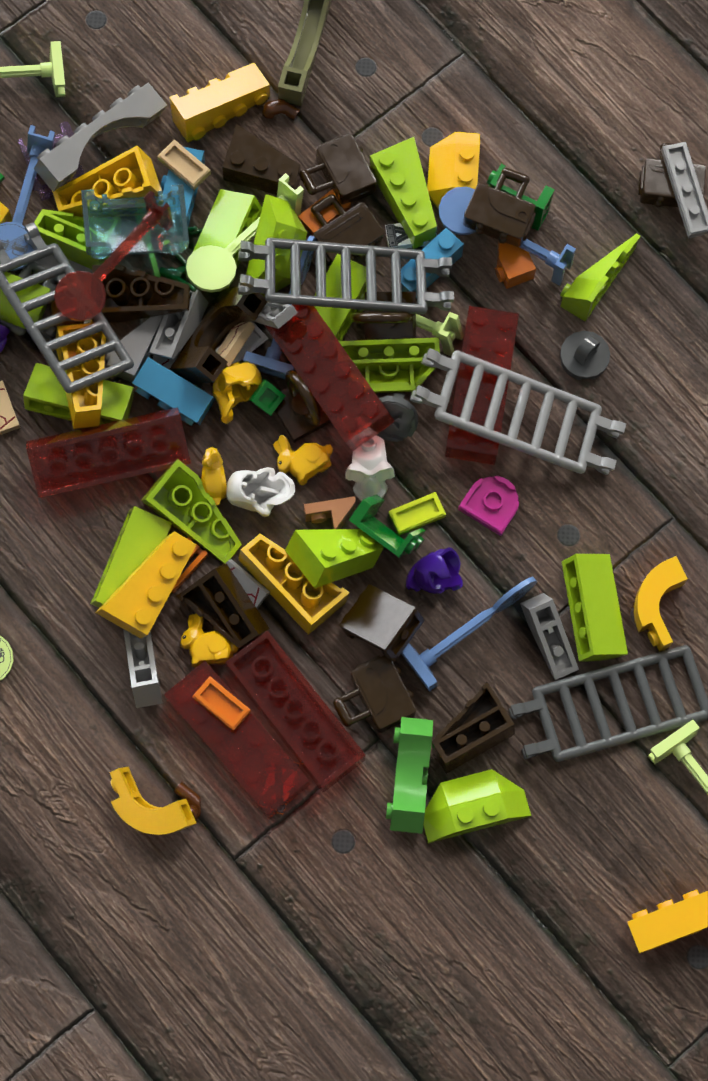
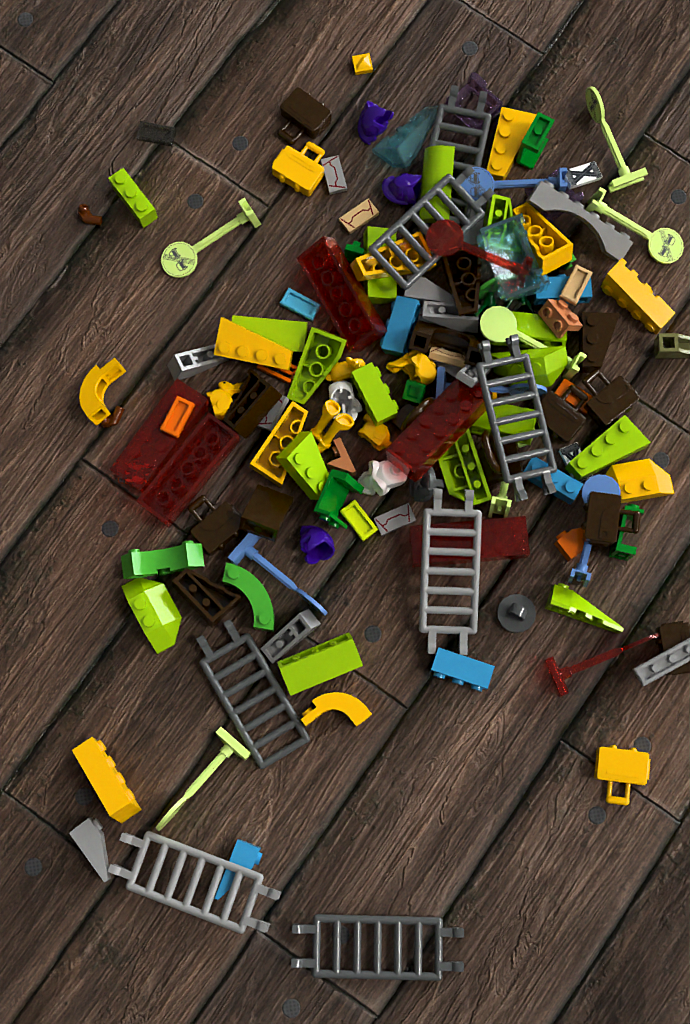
camera: 80 degrees right, 5 degrees up
reddish brown arm [262,99,300,121] -> none
dark pink tile [458,476,519,536] -> none
none -> bright green brick [223,562,275,633]
none -> medium azure tile [280,288,321,322]
none -> yellow piece [310,400,354,454]
none -> green tile [343,240,365,263]
none -> lime wedge [349,362,399,426]
none -> light grey tile [374,503,416,536]
none -> dark azure brick [430,647,495,692]
none -> nougat bracket [538,299,583,338]
none -> clear red piece [545,633,659,697]
none -> tile [564,161,602,190]
none -> yellowish green piece [585,187,684,264]

